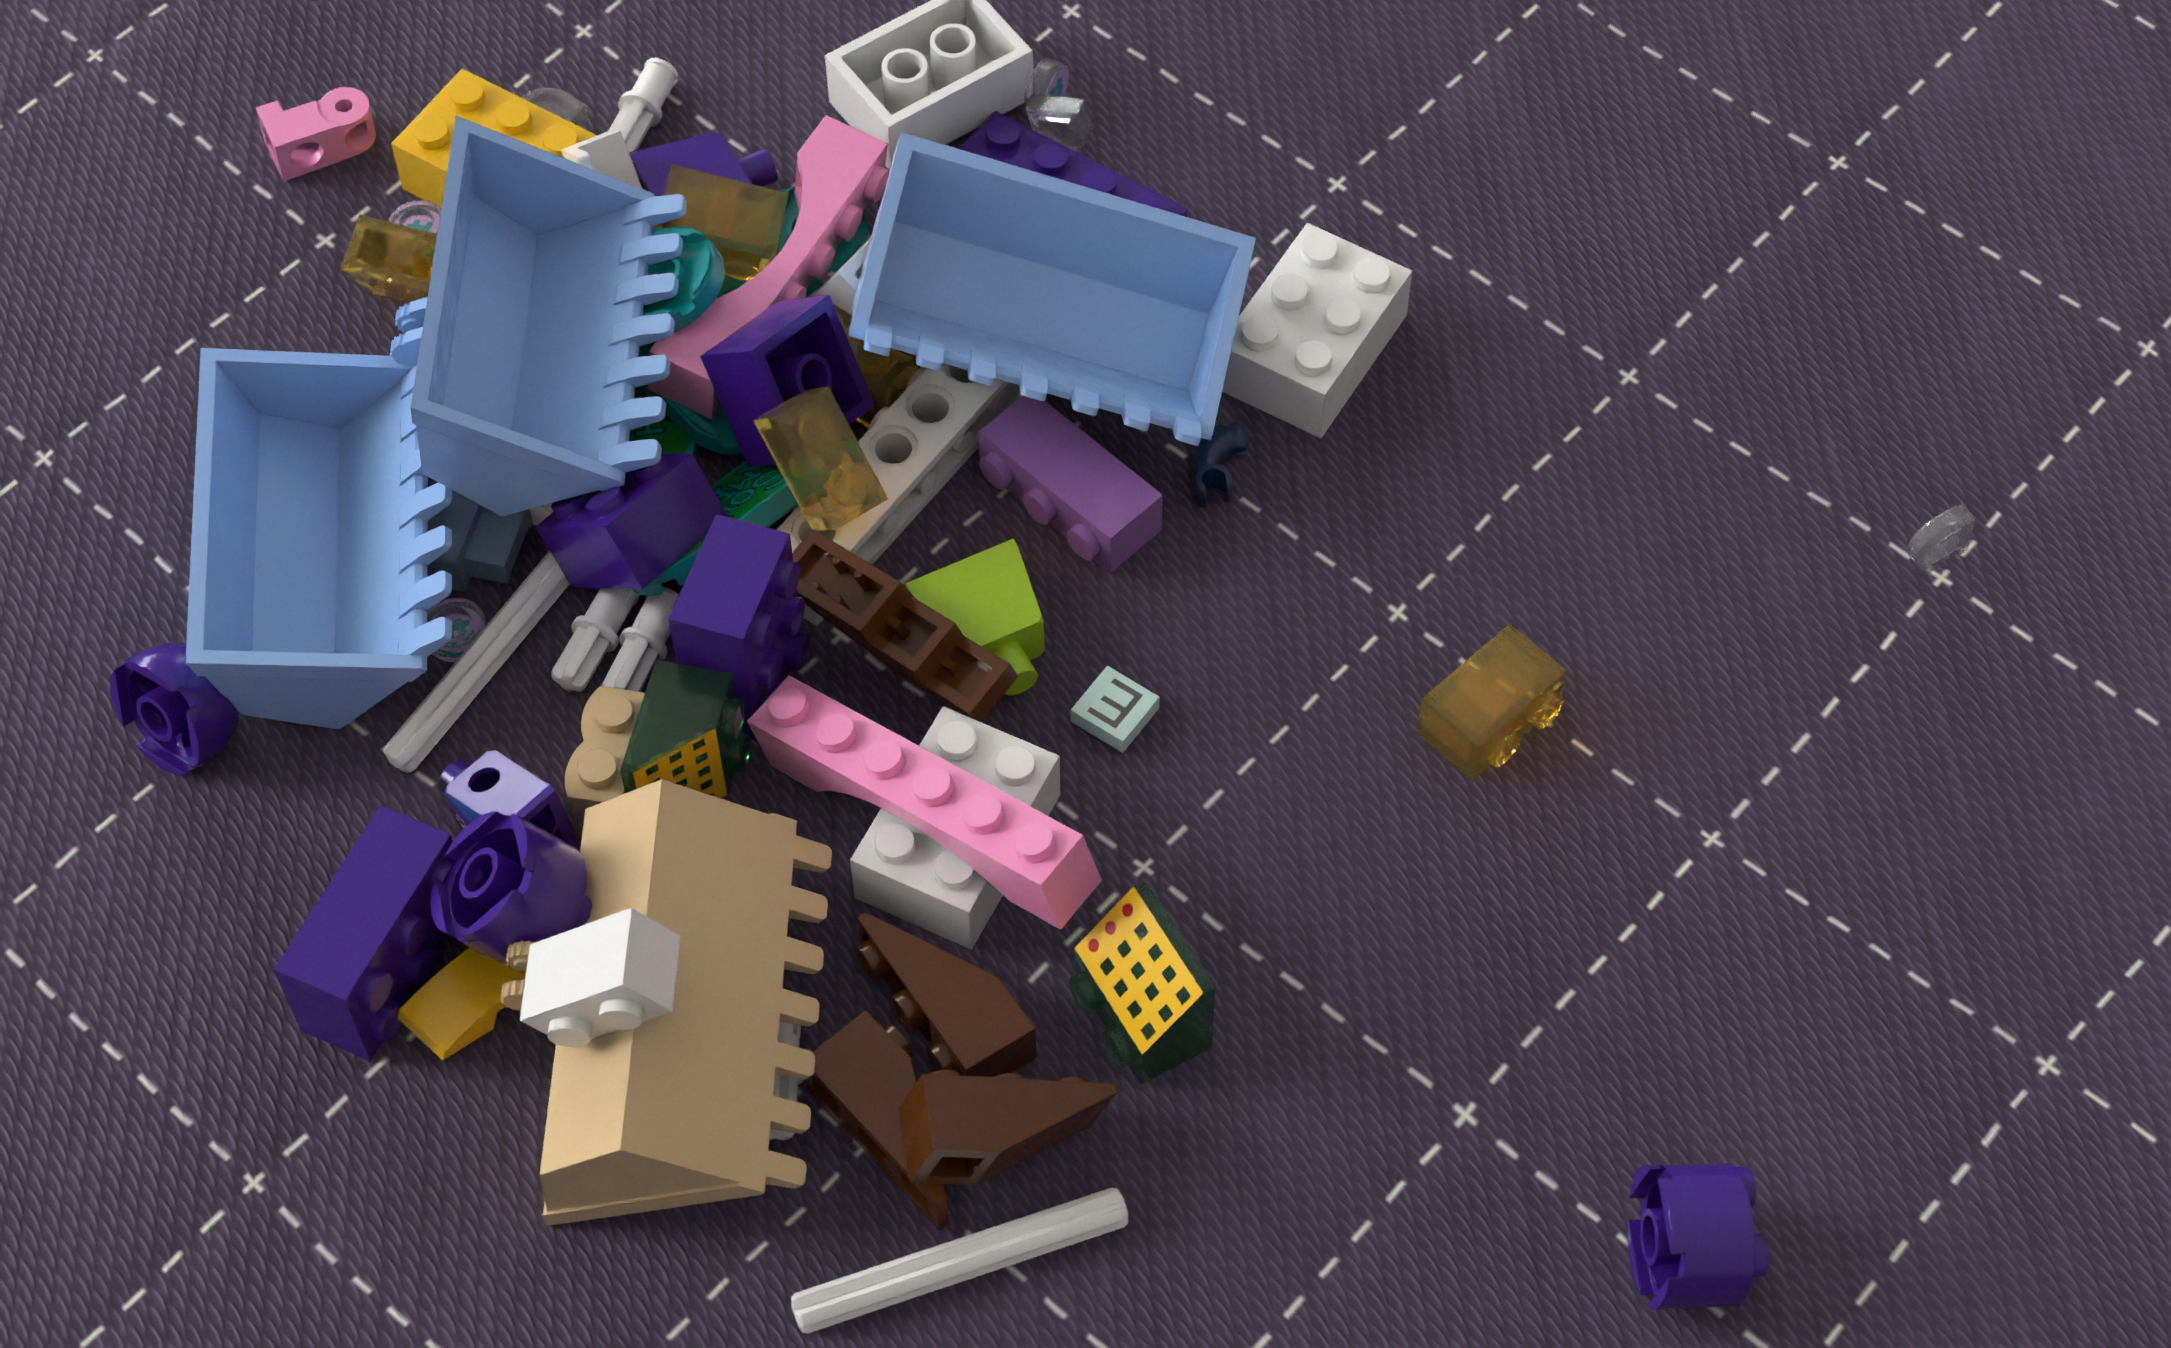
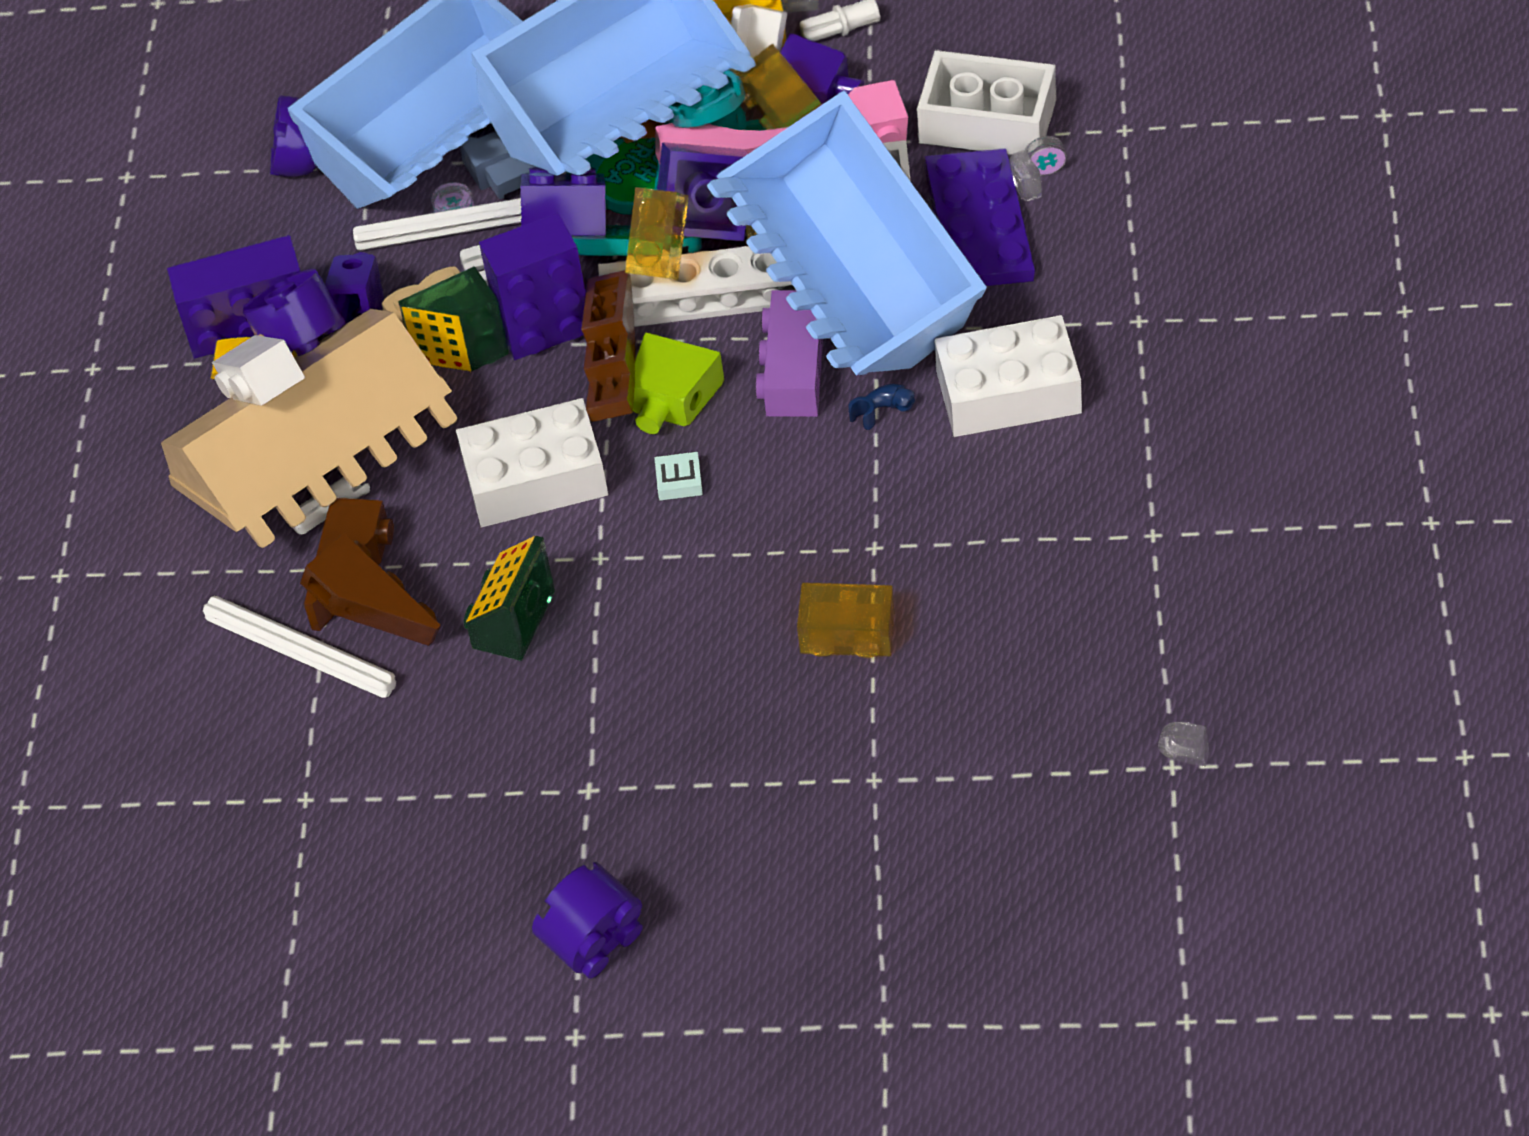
camera: 55 degrees right, 5 degrees down
bright pink arch [747,675,1102,930] -> none
reddish brown slope [855,912,1037,1077] -> none

